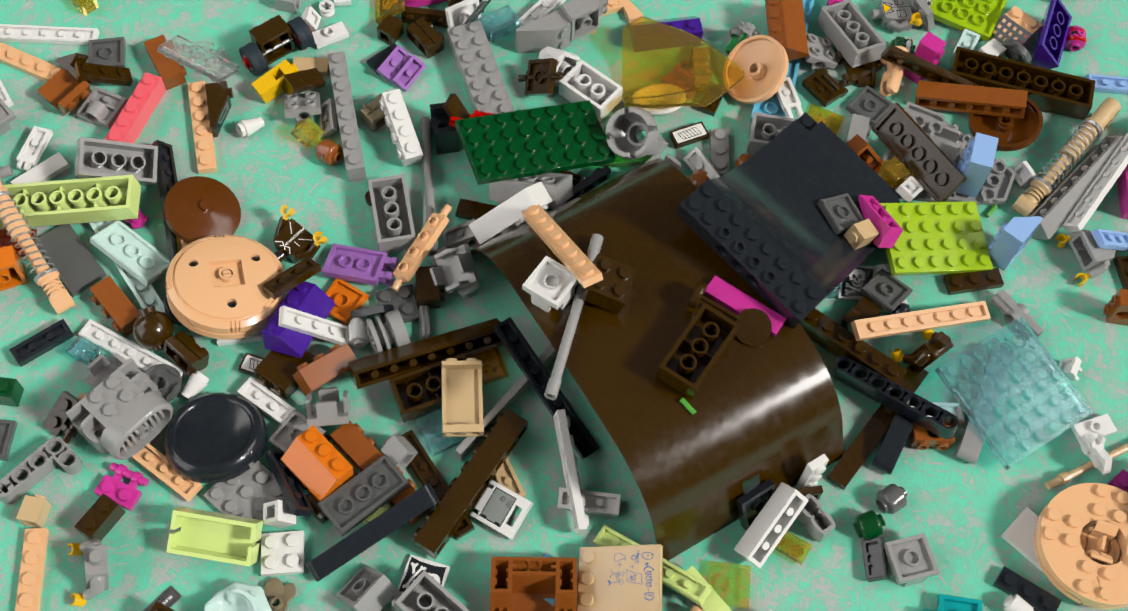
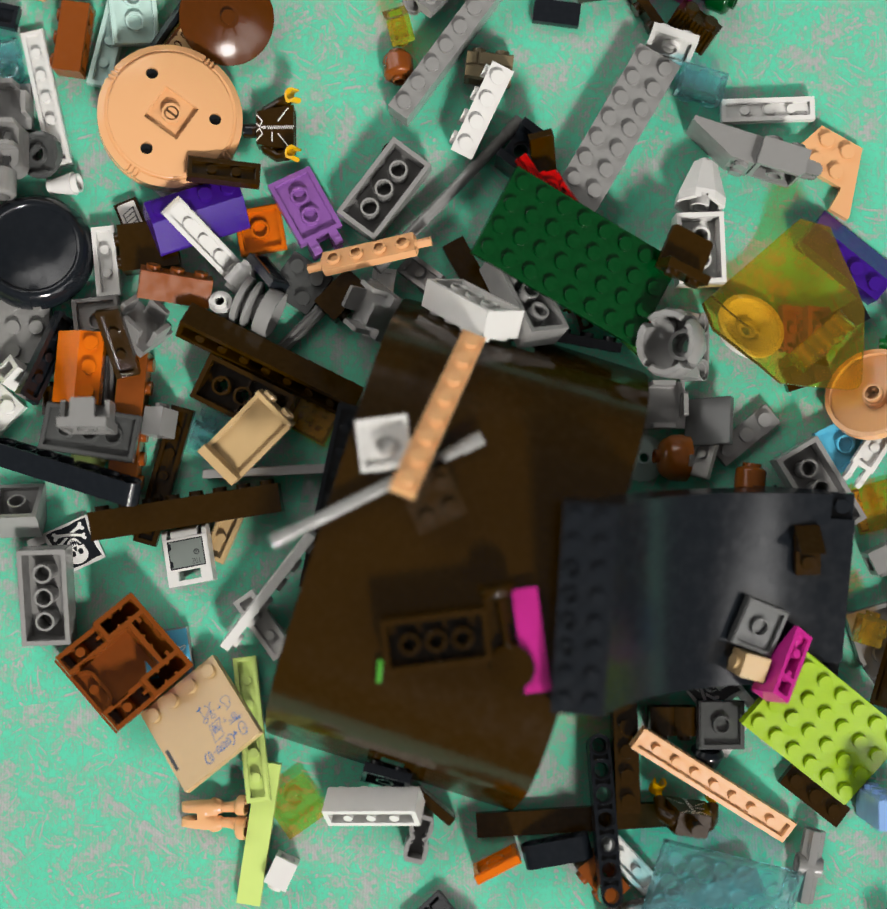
camera: 50 degrees right, 25 degrees up
dark brown brick [132,306,174,351] -> none
dark brown brick [163,331,209,376] -> none
light grey plate [319,98,338,139] -> none
medium lavender slope [376,44,427,92] -> none
dark brown brick [406,17,444,59] -> none
dark brown plate [518,58,563,96] -> none
tile [669,121,709,149] -> none
clear yellow plate [775,531,812,565] -> none
white plate [796,454,829,488] -> none
dark orange slope [846,134,885,172] -> none
dark green head [853,510,886,540] -> none
dark grey head [876,484,907,514] -> none
white plate [895,175,924,203] -> none
none -> light grey panel [56,397,118,435]
none -> dark brown plate [94,305,141,379]
none -> white brick [209,291,233,320]
none -> orange tile [473,843,522,885]
none -> dark brown bracket [655,224,713,289]
none -> dark grey tile [685,396,734,447]
none -> dark brown slope [794,524,826,575]

